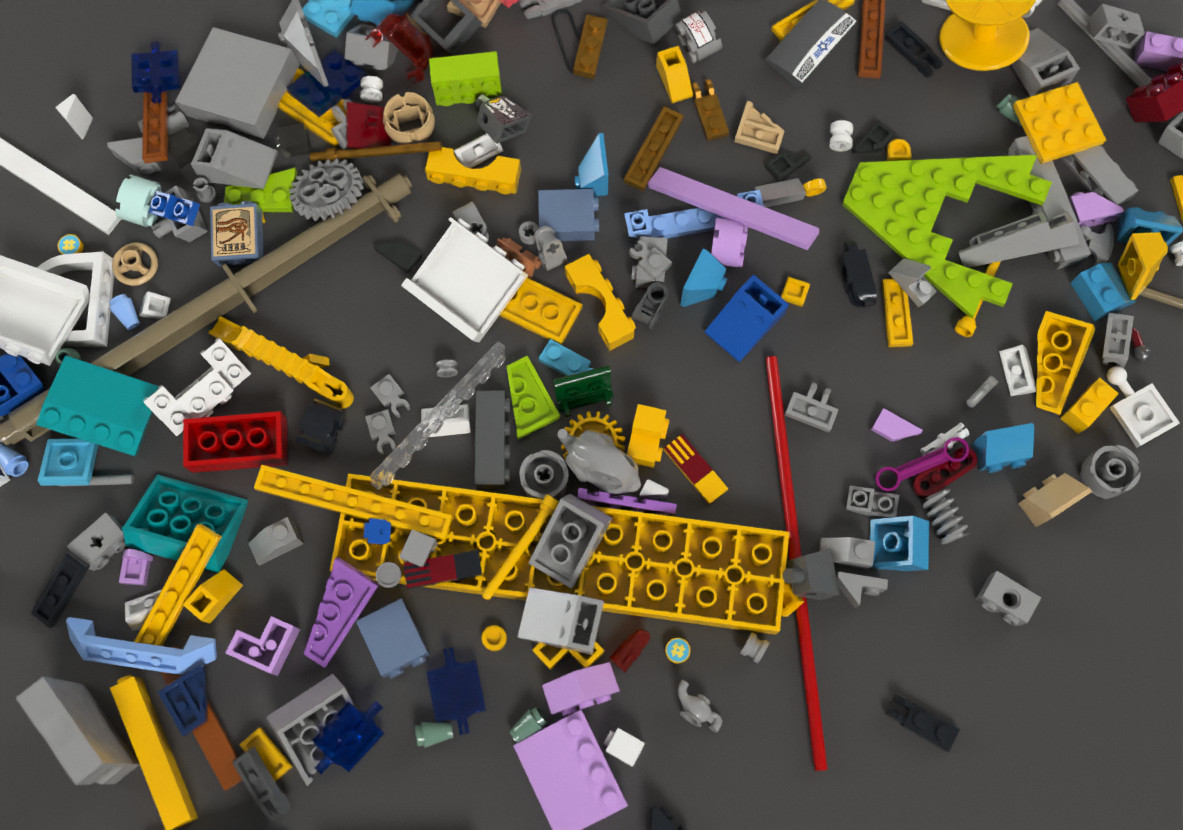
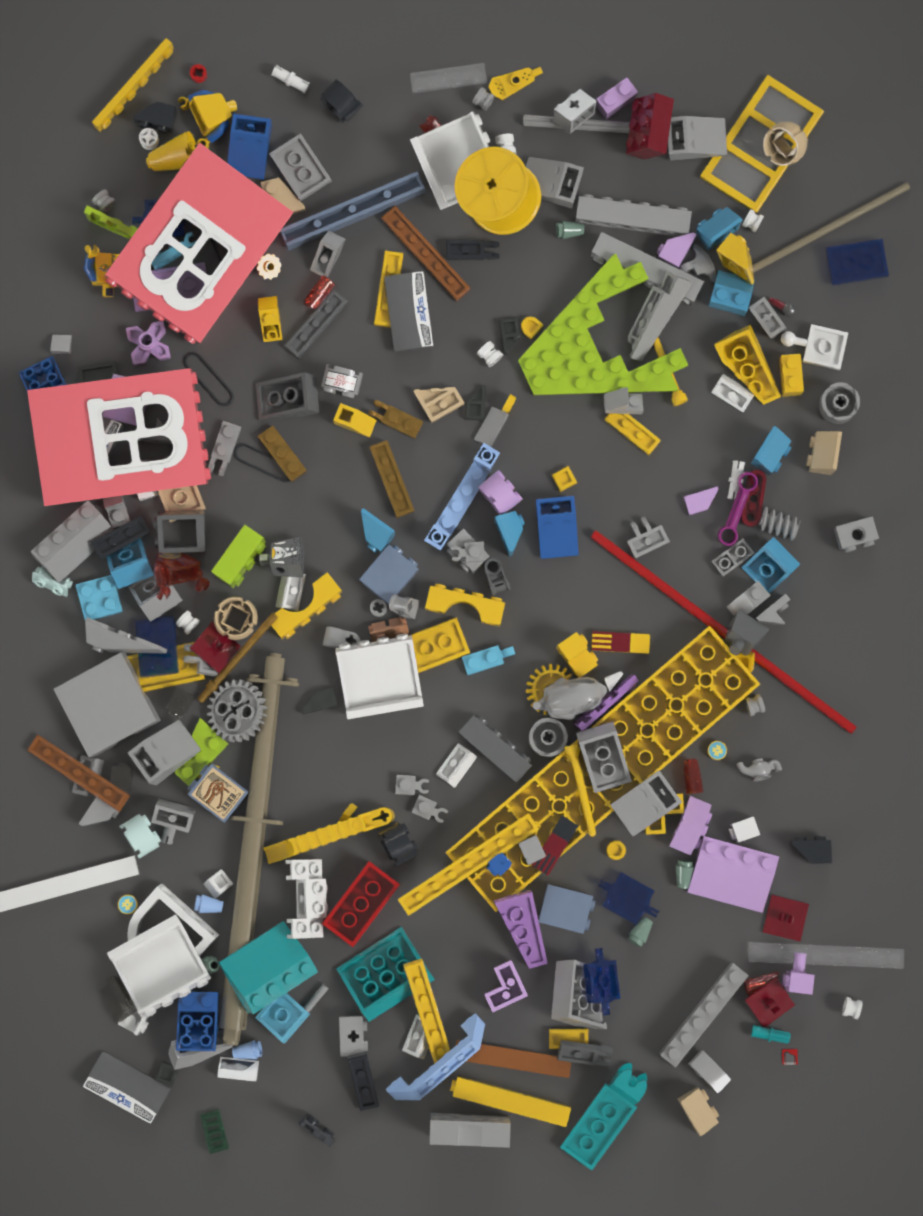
camera: 50 degrees left, 10 degrees up
white slope [55,94,93,139] -> none
tan piece [112,243,158,286] -> none
lavender tile [119,549,153,586] -> none
clear blue plate [132,41,180,104] -> none
blue slope [148,191,200,226] -> none
dark blue wing [158,664,208,736] -> none
yellow slope [183,570,243,624] -> none
light grey pin [193,178,216,203] -> none
light grey slope [248,517,304,566] -> none
clear plate [370,341,505,490] -> none
light grey piece [376,562,402,588] -> none
light grey bush [436,360,458,377] -> none
lime wing [507,356,560,440] -> none
dark green piece [553,365,614,417] -> none
lavender tile [648,167,819,250] -> none
black piece [840,241,877,307] -> none
black hinge [885,695,960,752] -> none
light grey bar [966,375,999,408] -> none
yellow plate [1013,82,1106,164] -> none

